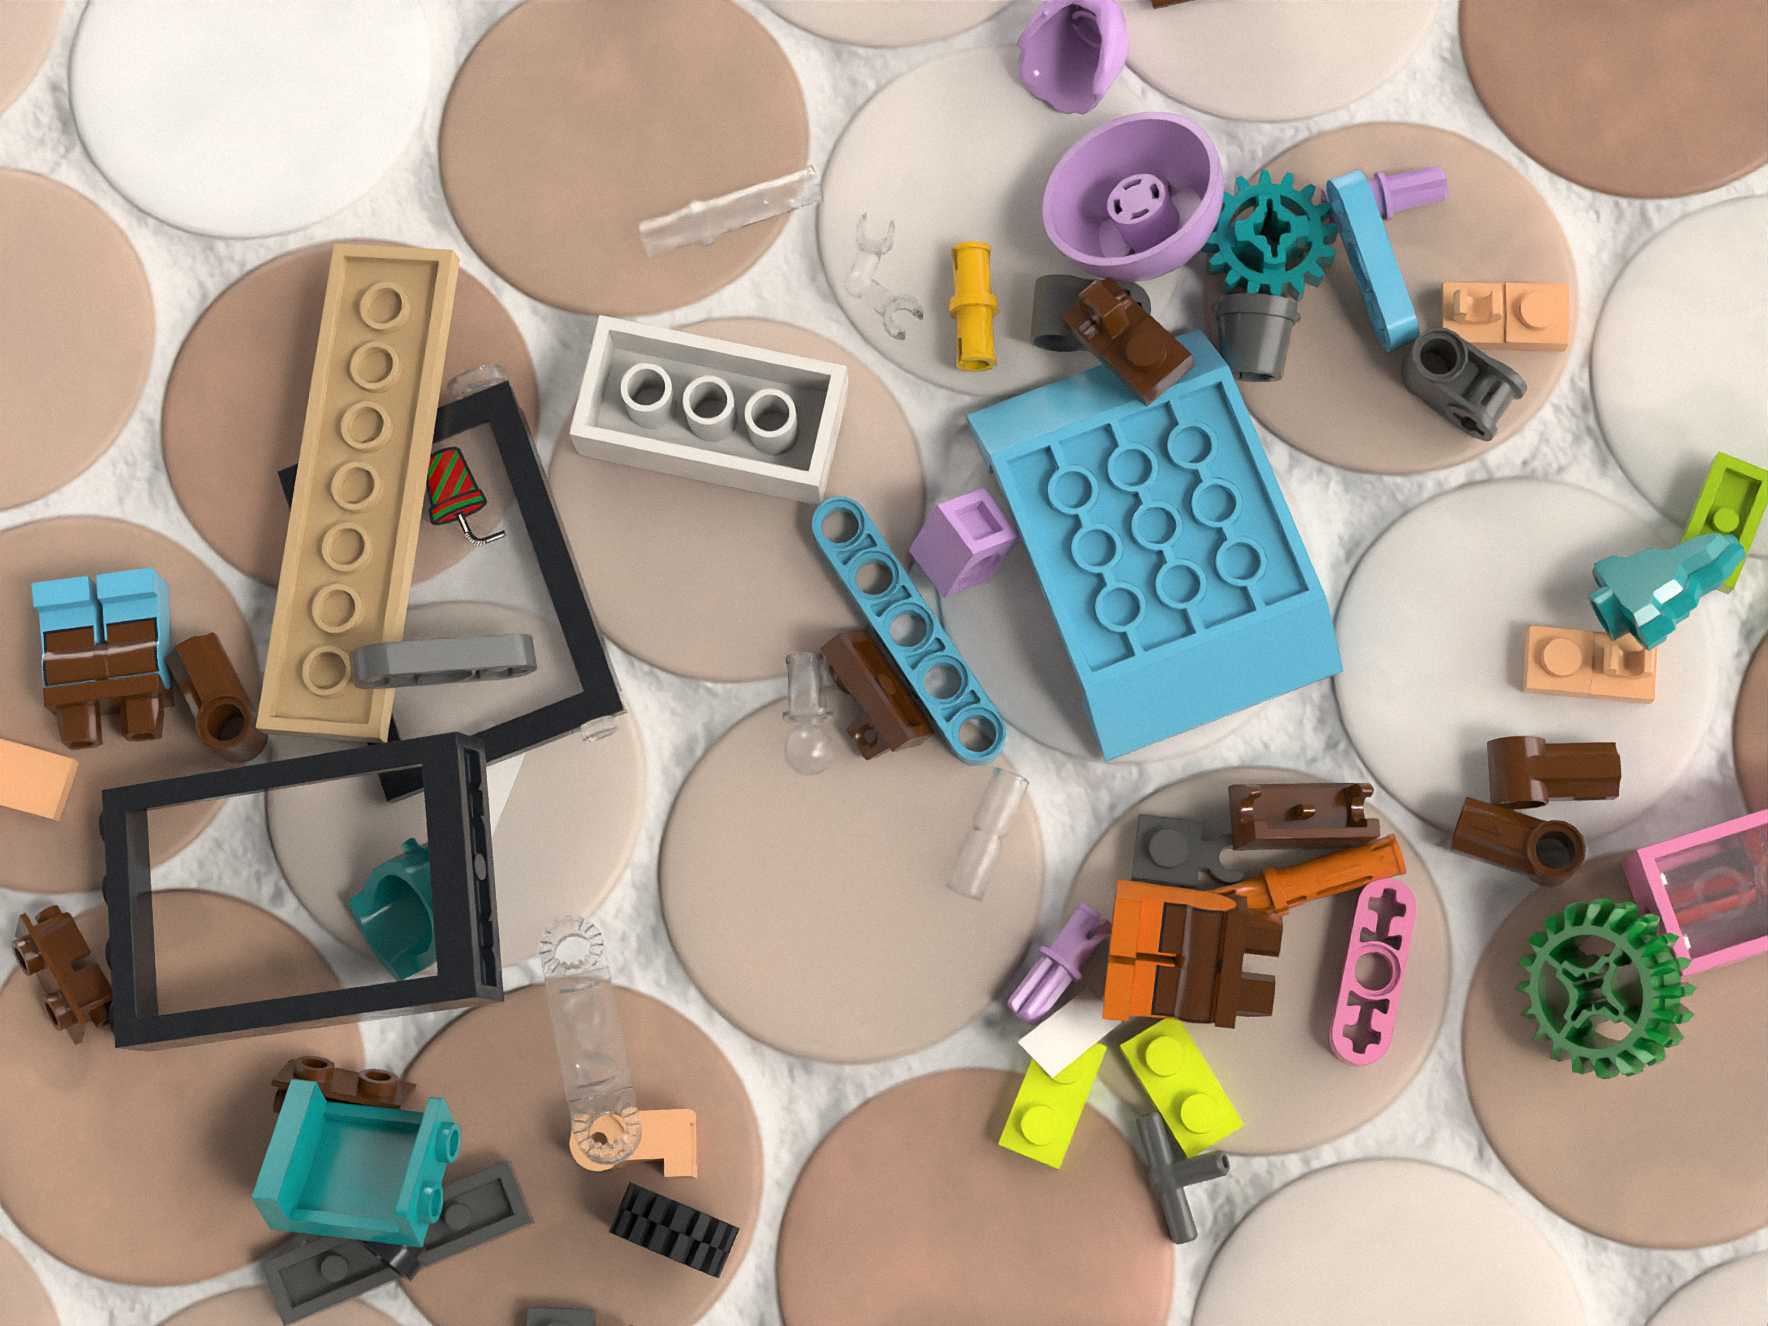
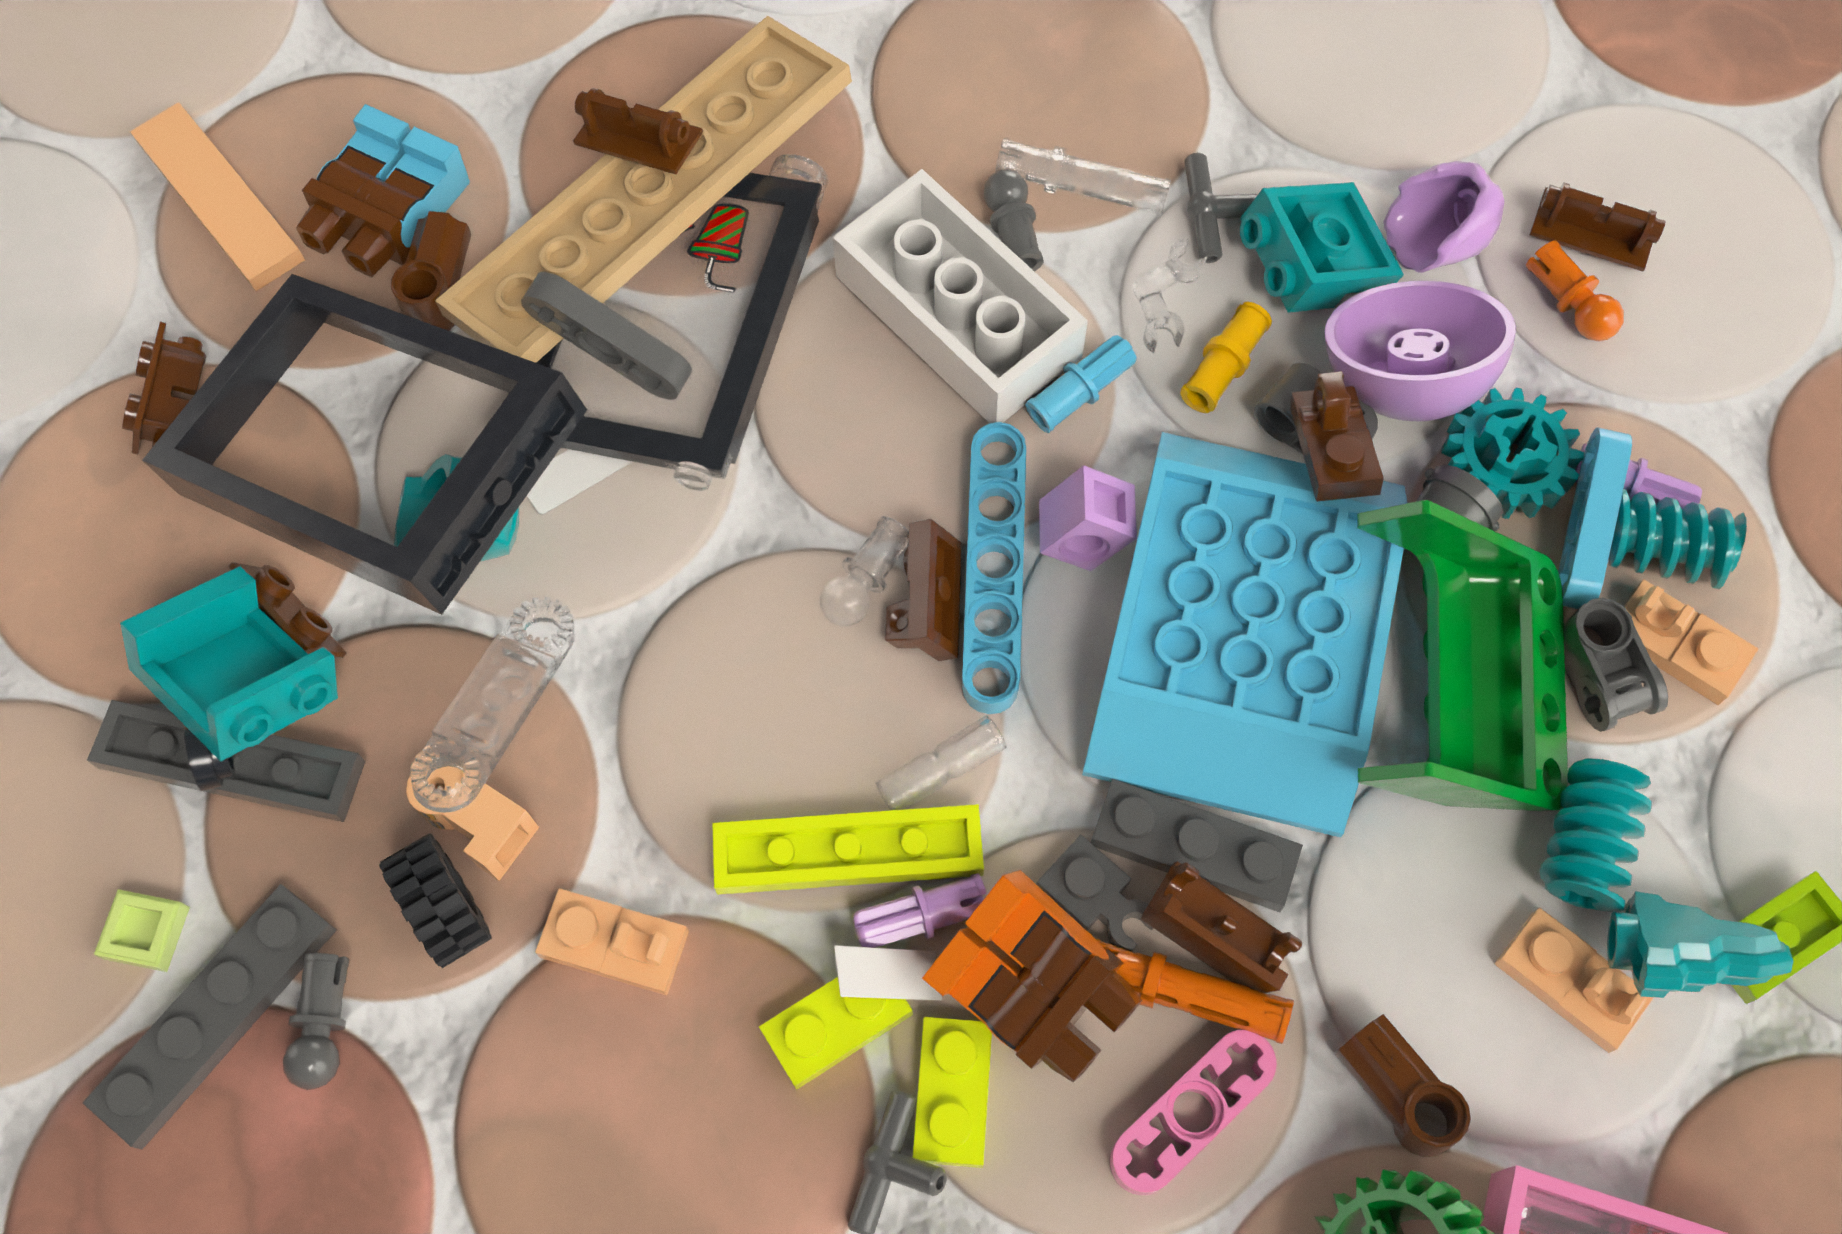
camera: 30 degrees right, 10 degrees down
reddish brown piece [1487,736,1622,810] -> none
none -> light nougat plate [535,888,689,996]
none -> reddish brown hinge [573,88,703,175]
none -> neon yellow plate [712,804,984,895]
none -> dark grey pin [984,169,1044,272]
none -> medium azure axle [1025,335,1137,433]
none -> dark grey plate [1091,778,1303,913]
none -> dark grey piece [1184,152,1258,263]
none -> teal plate [1240,182,1404,313]
none -> green windscreen [1357,500,1568,811]
none -> orange pin [1526,240,1624,342]
none -> teal piece [1540,758,1652,912]
none -> teal piece [1608,489,1747,589]

